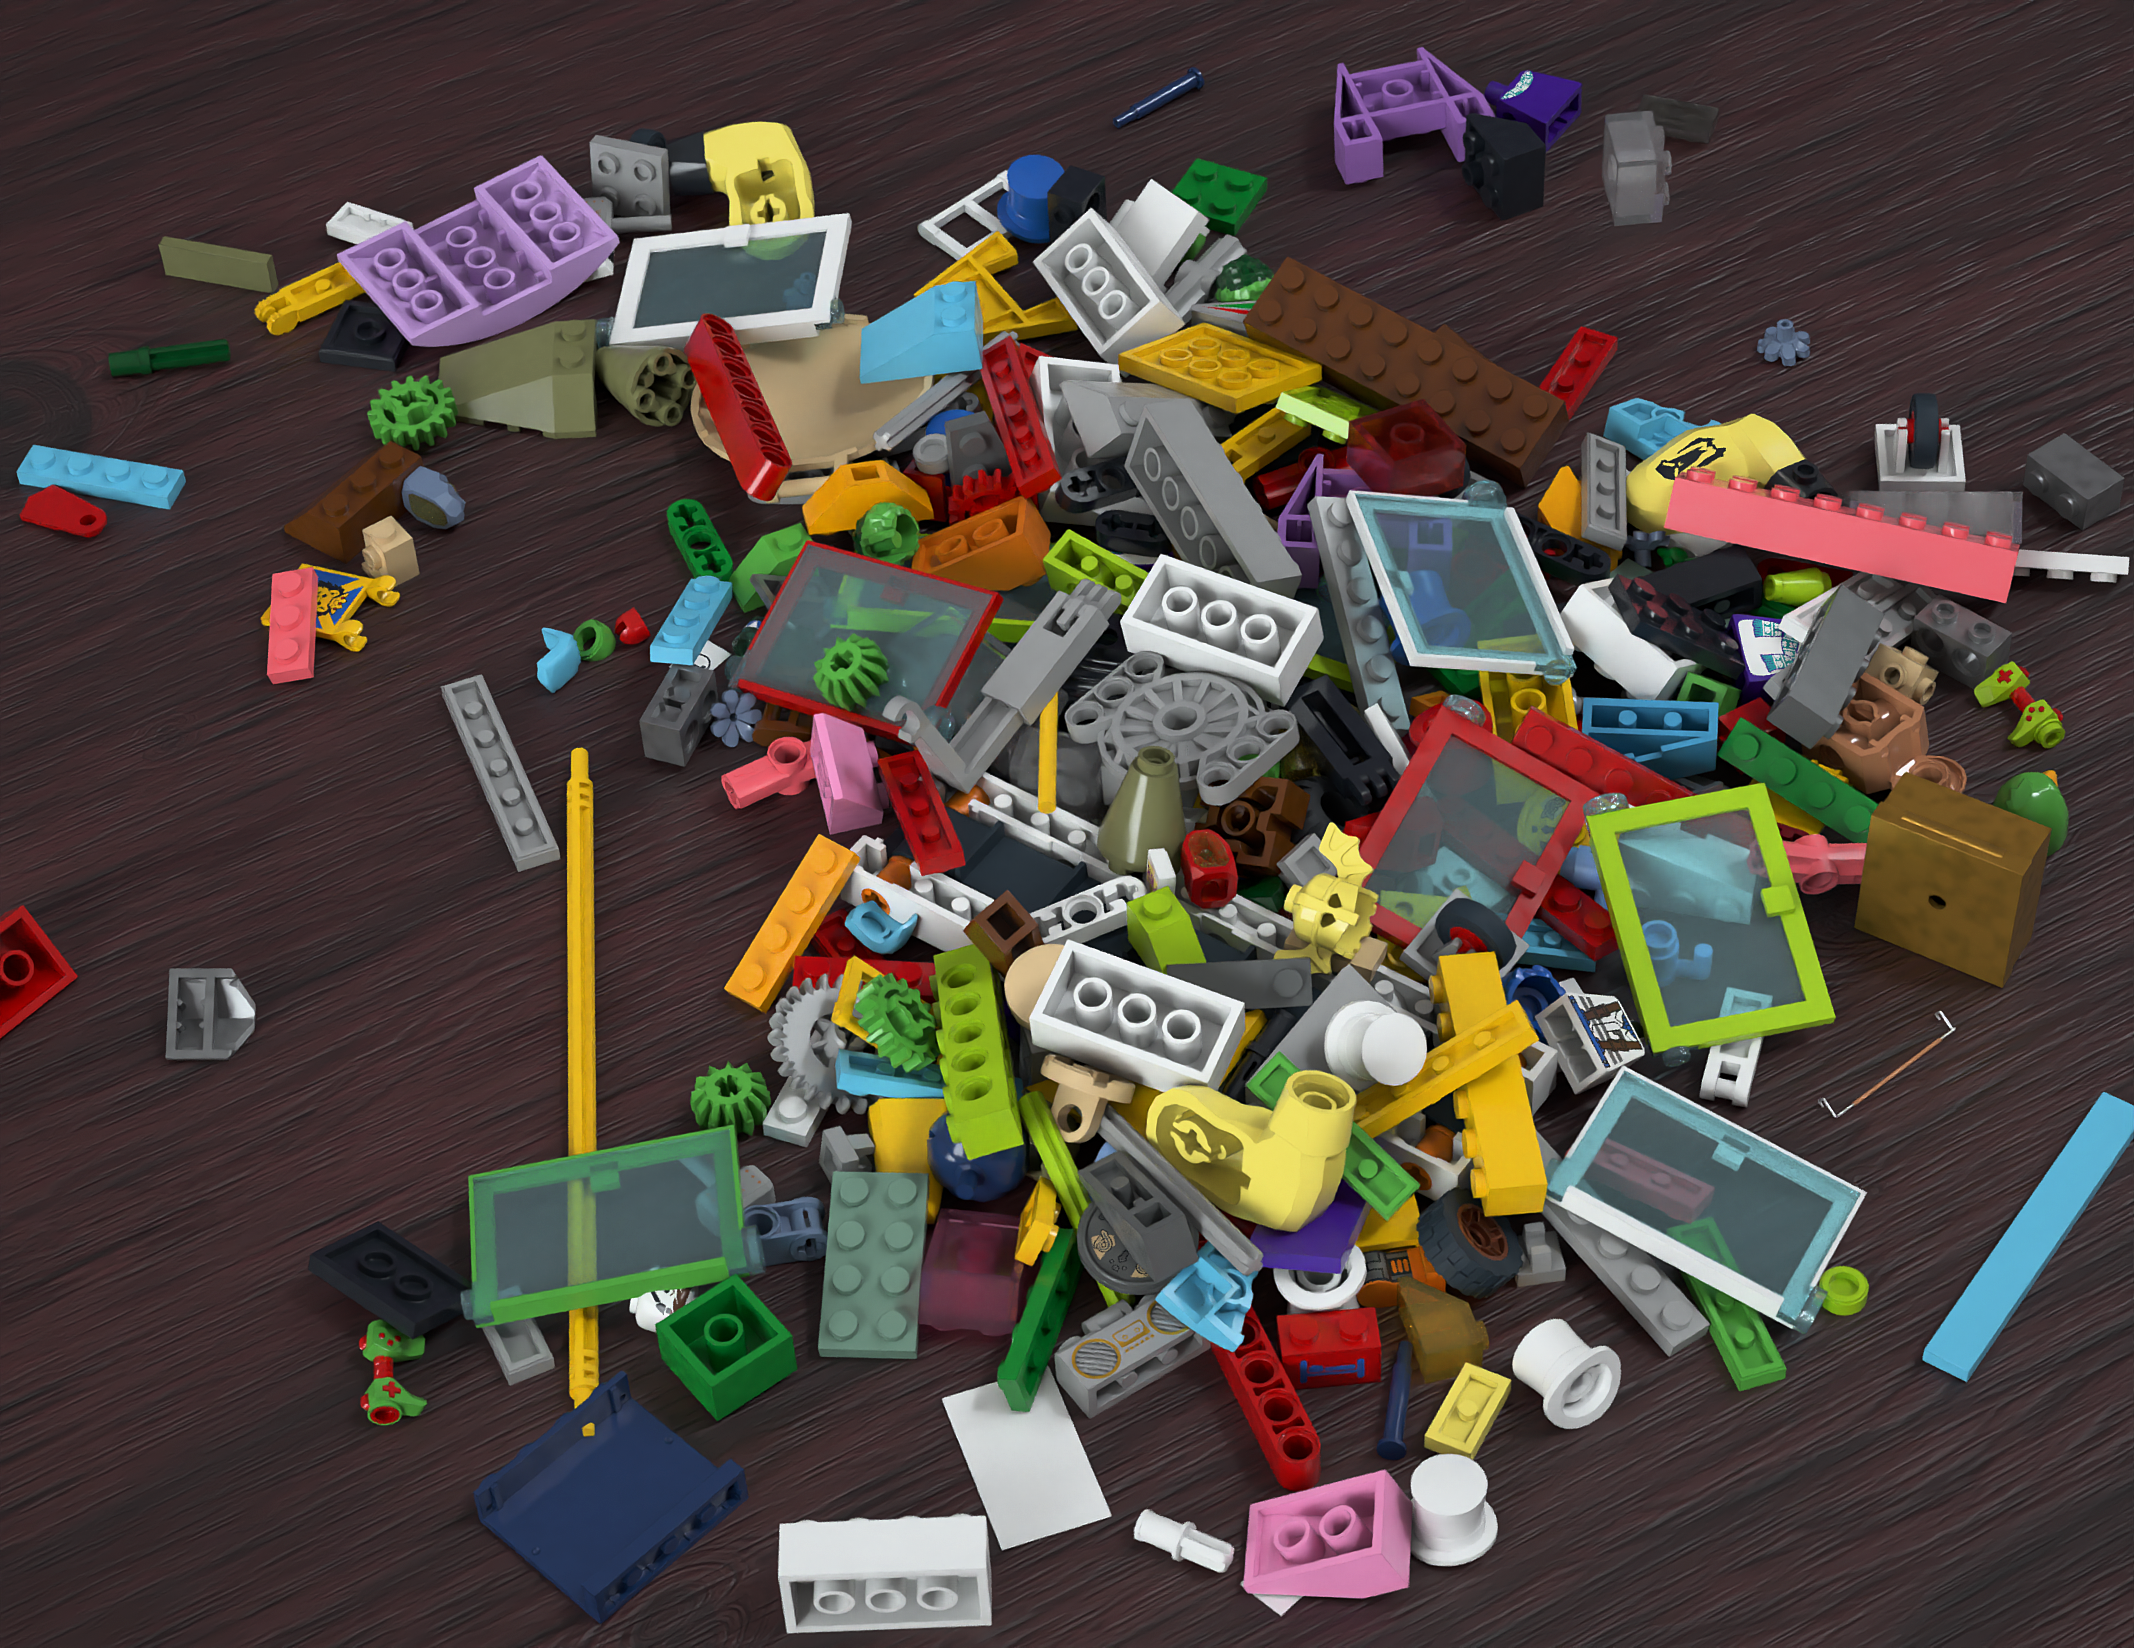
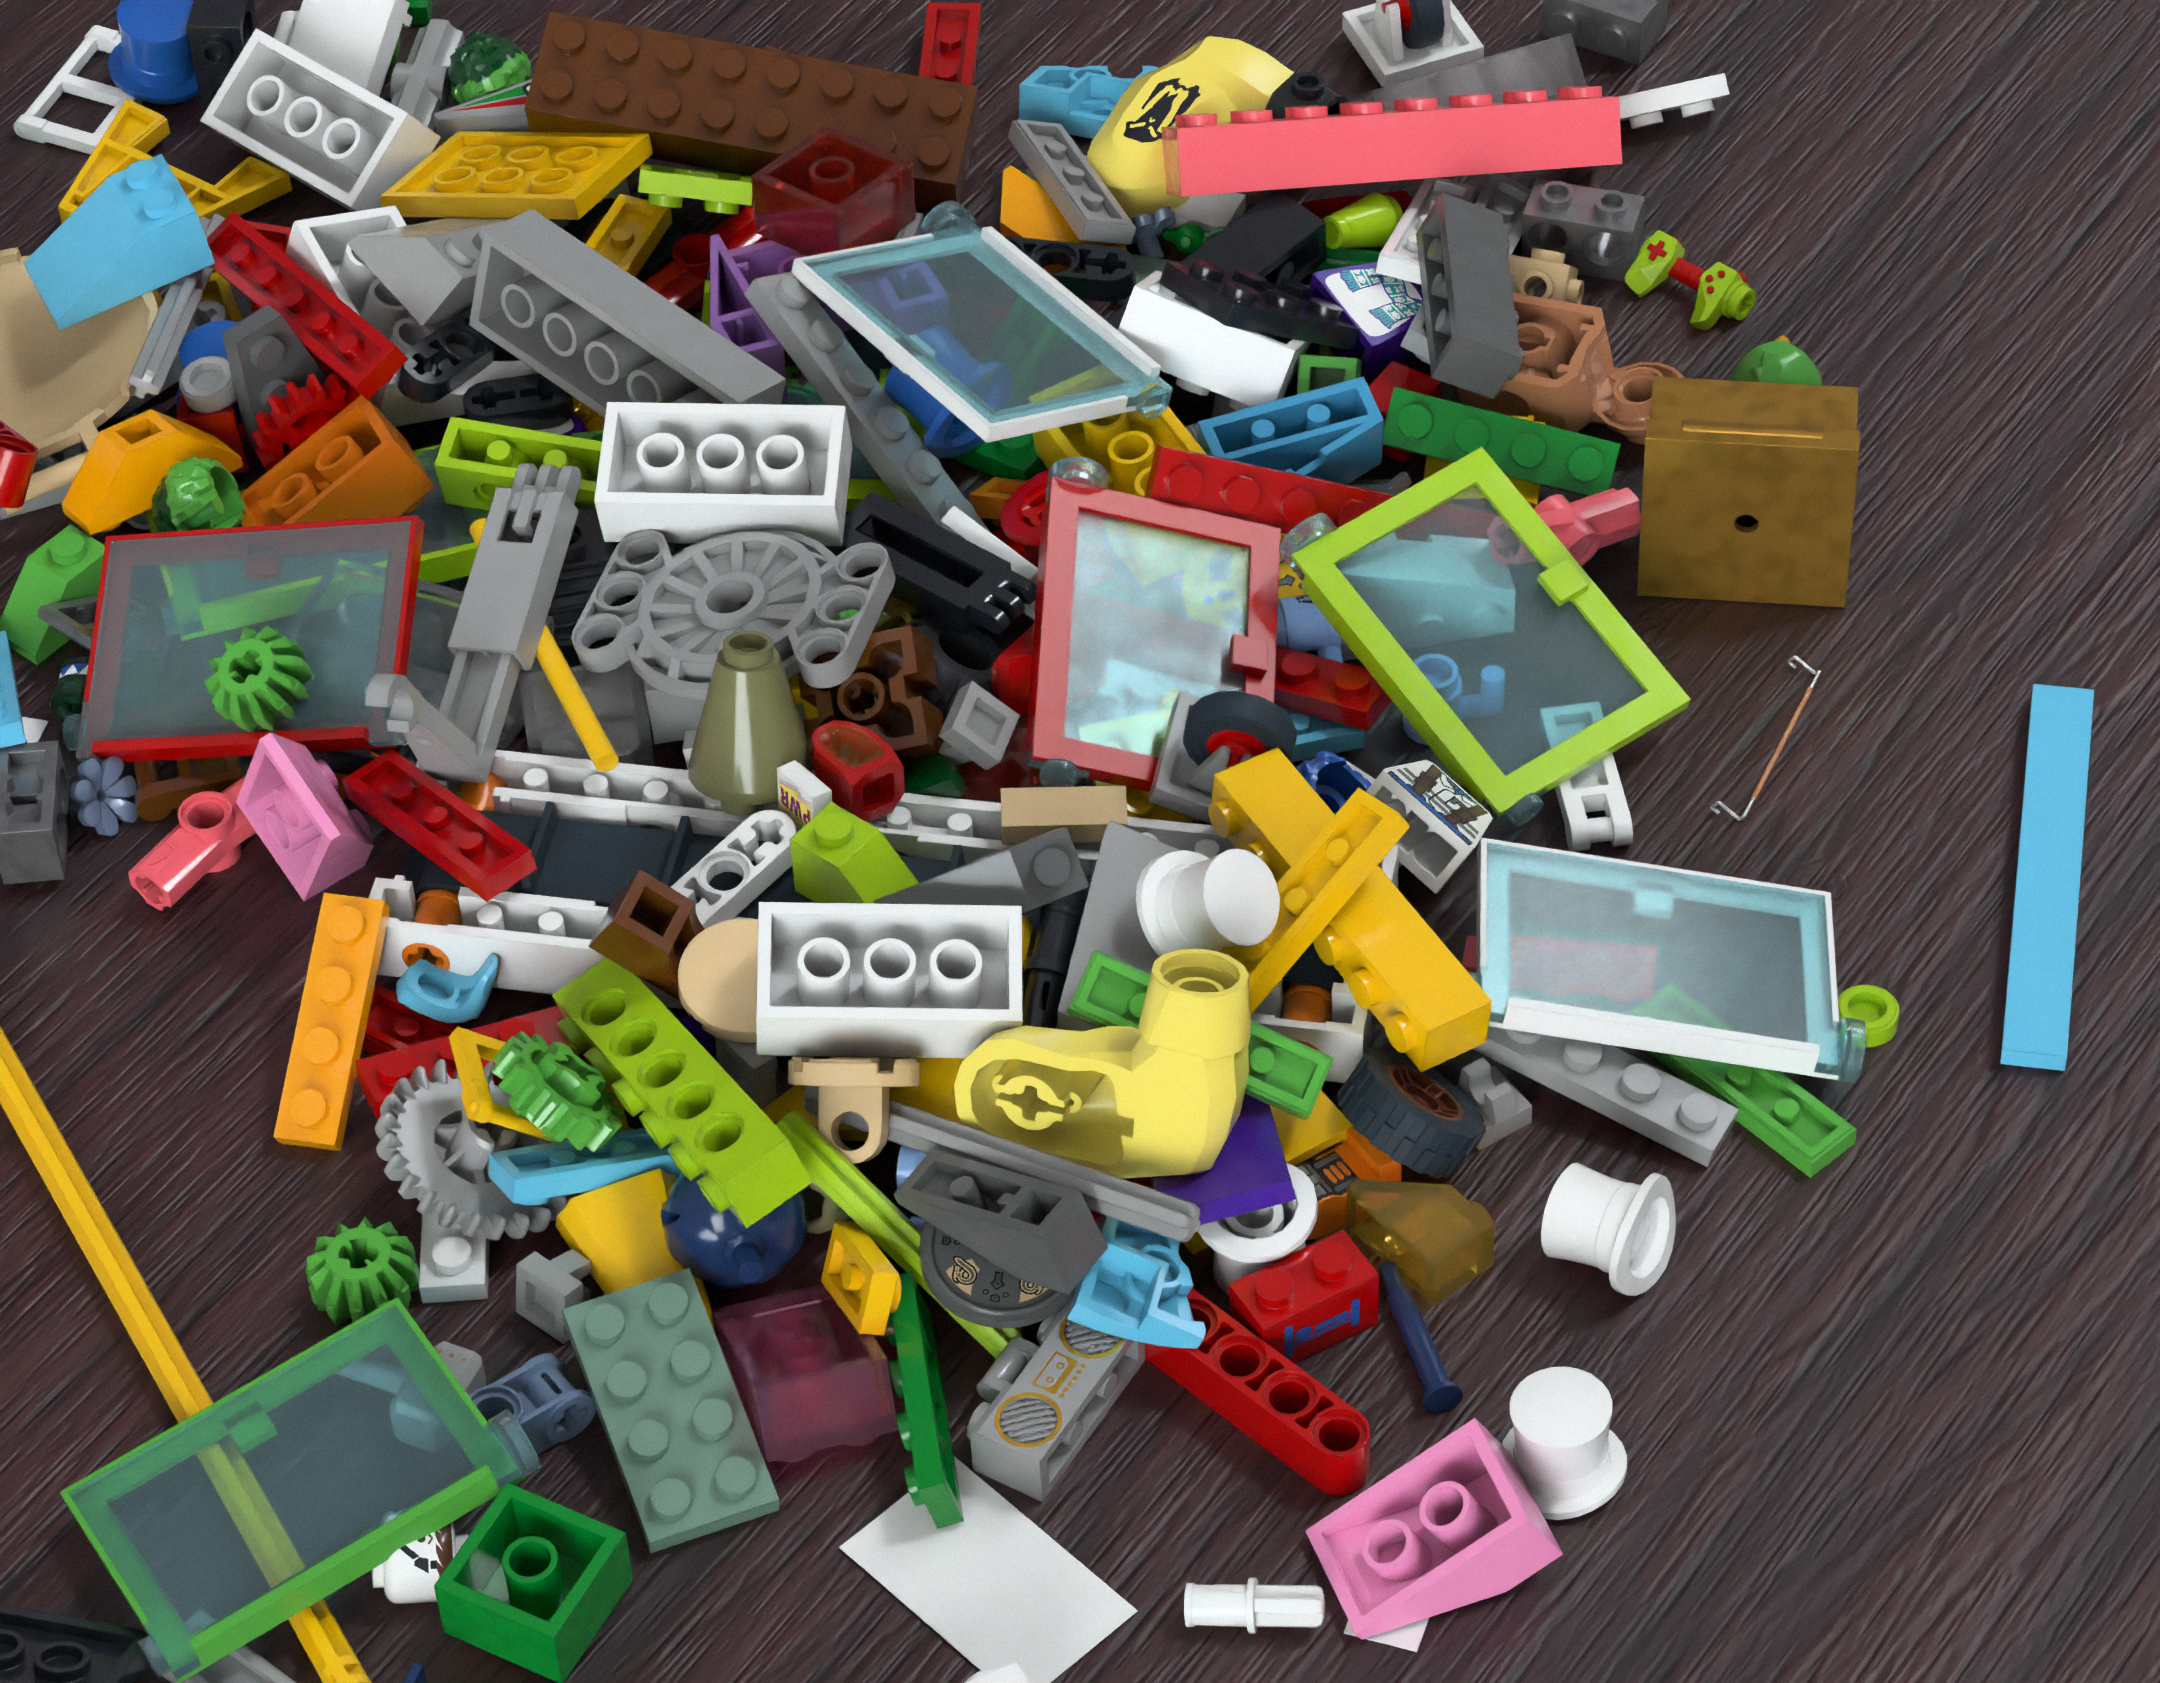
camera: 25 degrees left, 0 degrees up
light yellow helmet [1273,822,1379,975] -> none
light yellow plate [1424,1362,1511,1460] -> none

